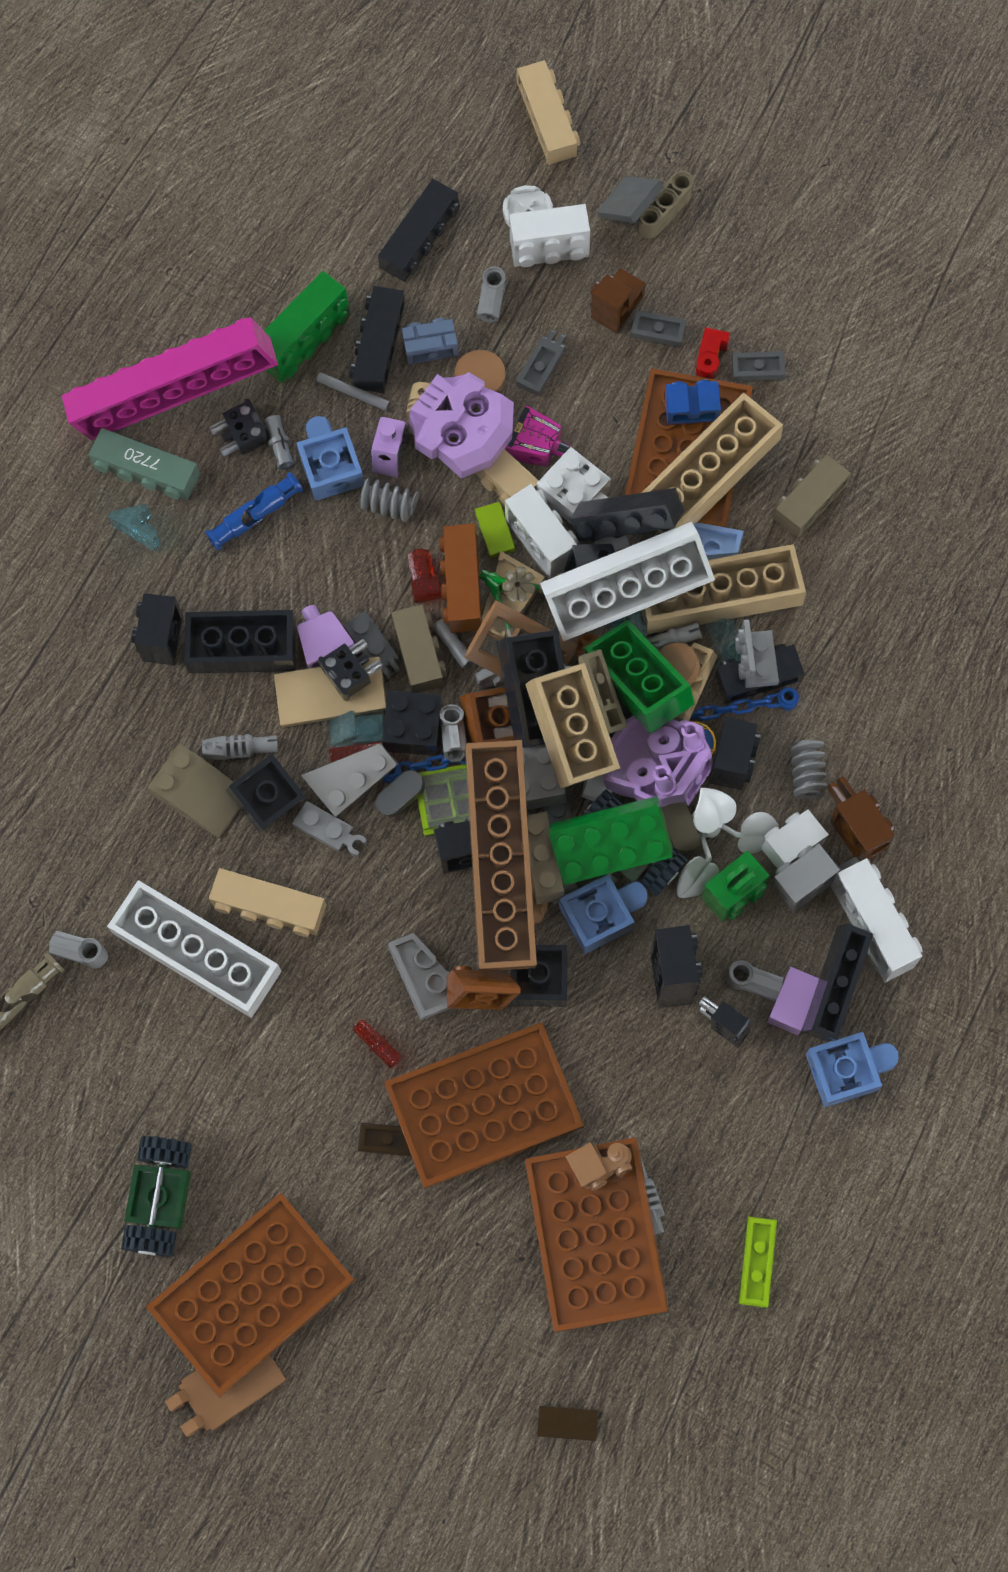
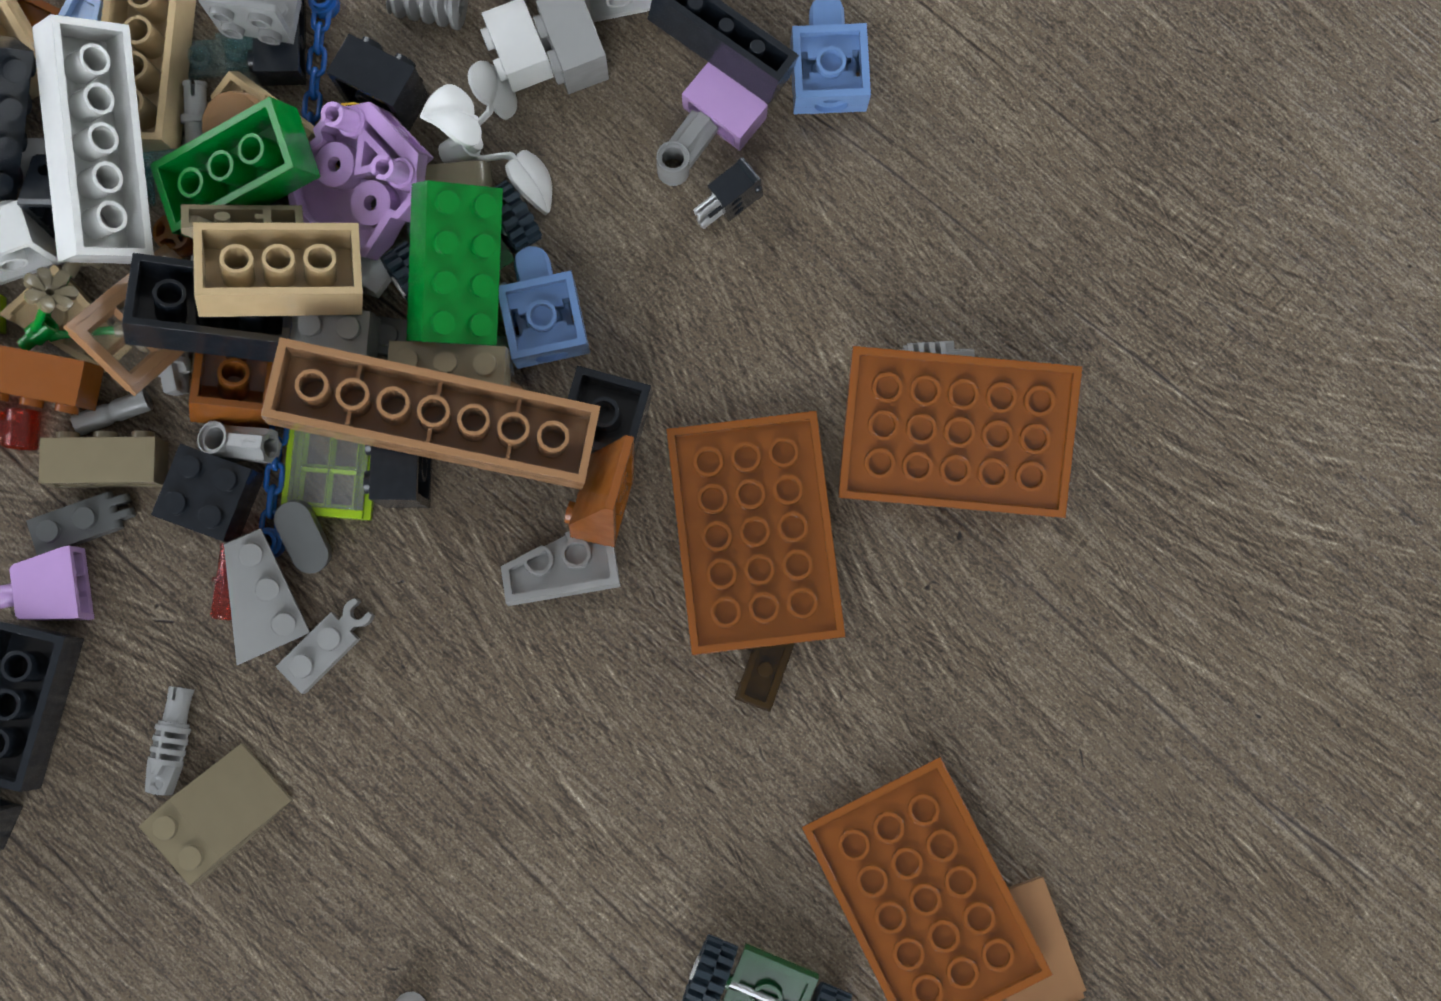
camera: 80 degrees left, 10 degrees up
white brick [107,880,282,1018] -> none
tan brick [209,868,326,937] -> none
black brick [226,754,306,833] -> none
tan tile [274,657,386,728] -> none
black piece [318,639,383,701] -> none
clear light blue slope [329,711,384,747] -> none
clear red axle [353,1020,403,1069] -> none
dark brown tile [537,1406,598,1441] -> none
medium nougat brick [565,1142,632,1191] -> none
black brick [650,925,703,1009] -> none
green brick [701,850,770,923] -> none
lime tile [739,1216,777,1308] -> none

